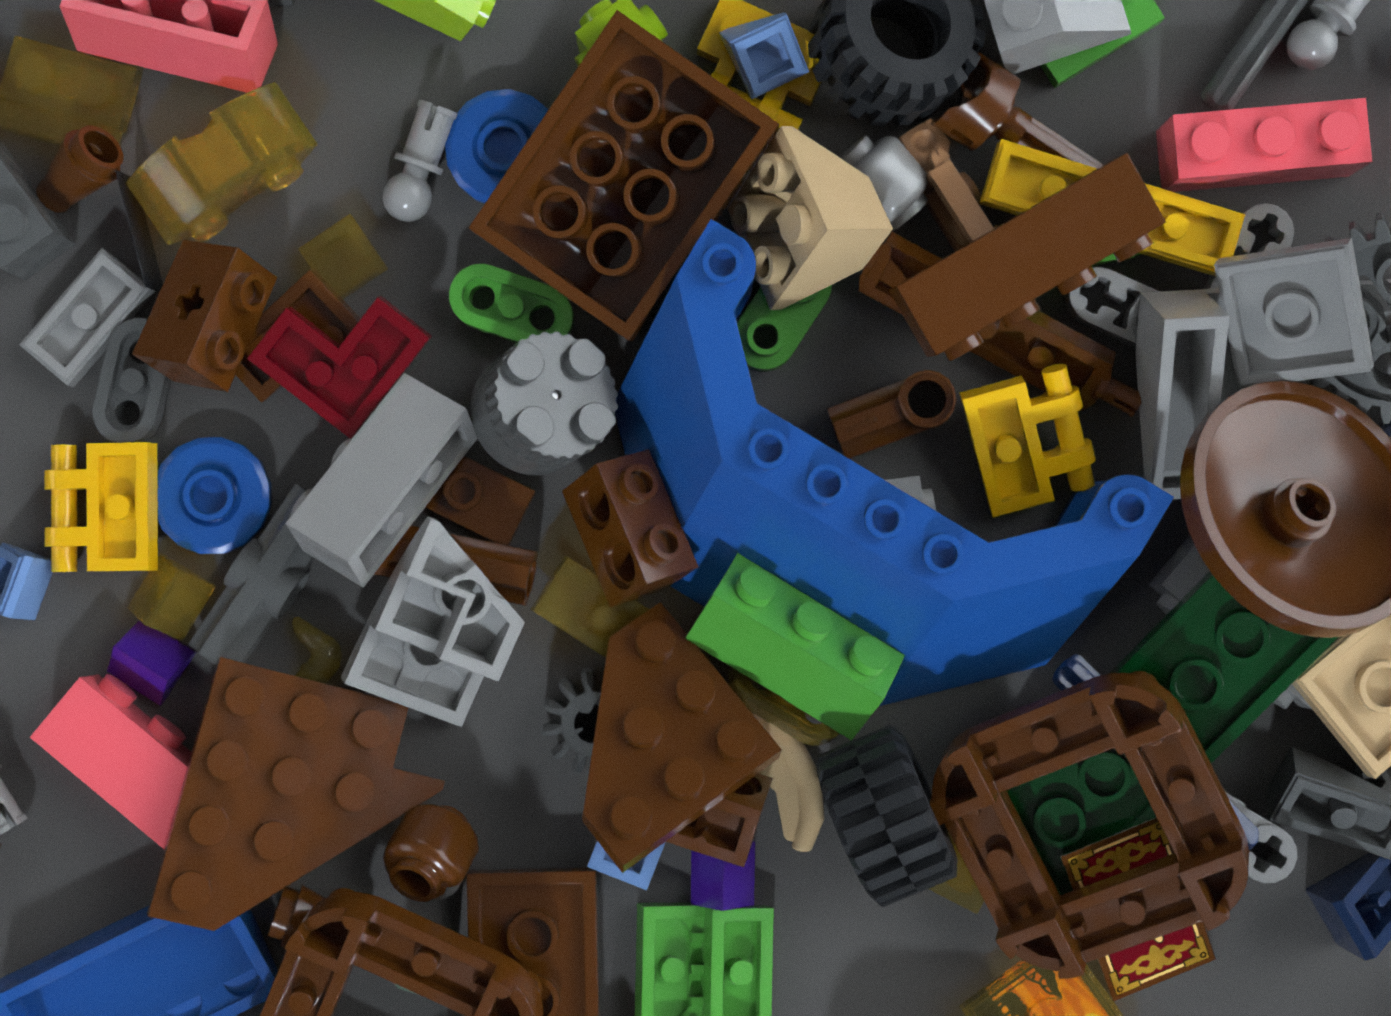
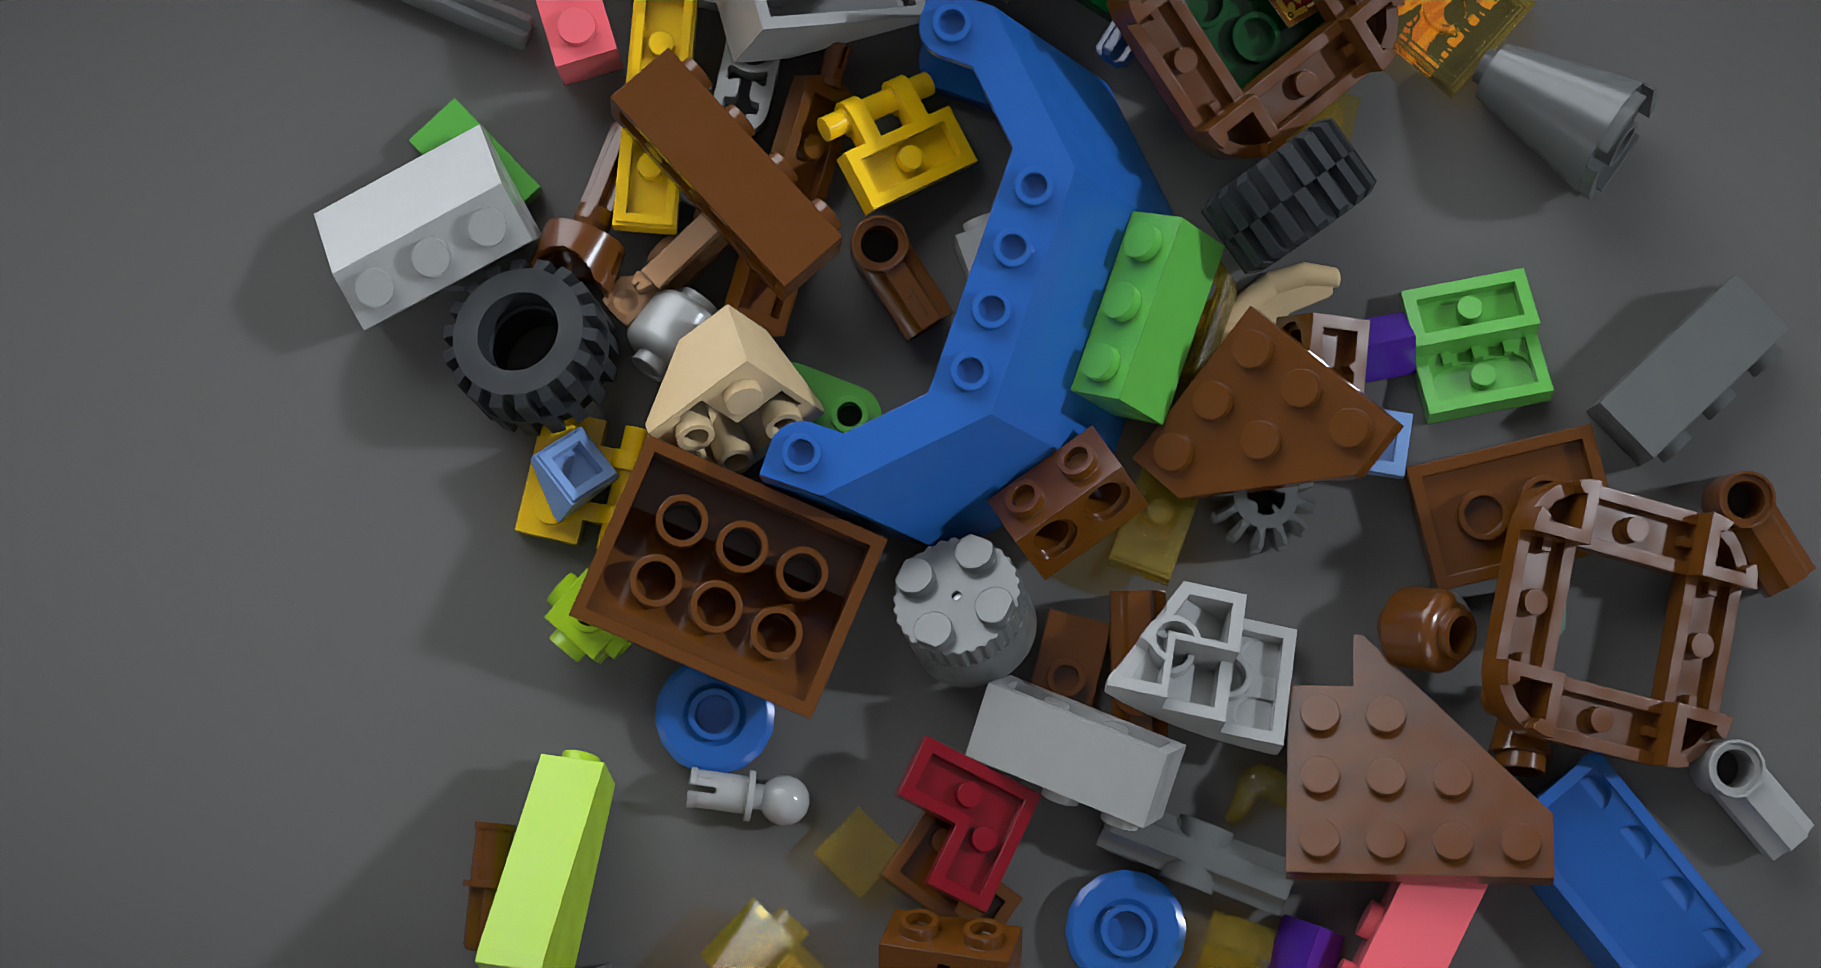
camera: 105 degrees left, 5 degrees down
bright green plate [449,264,574,343] -> none

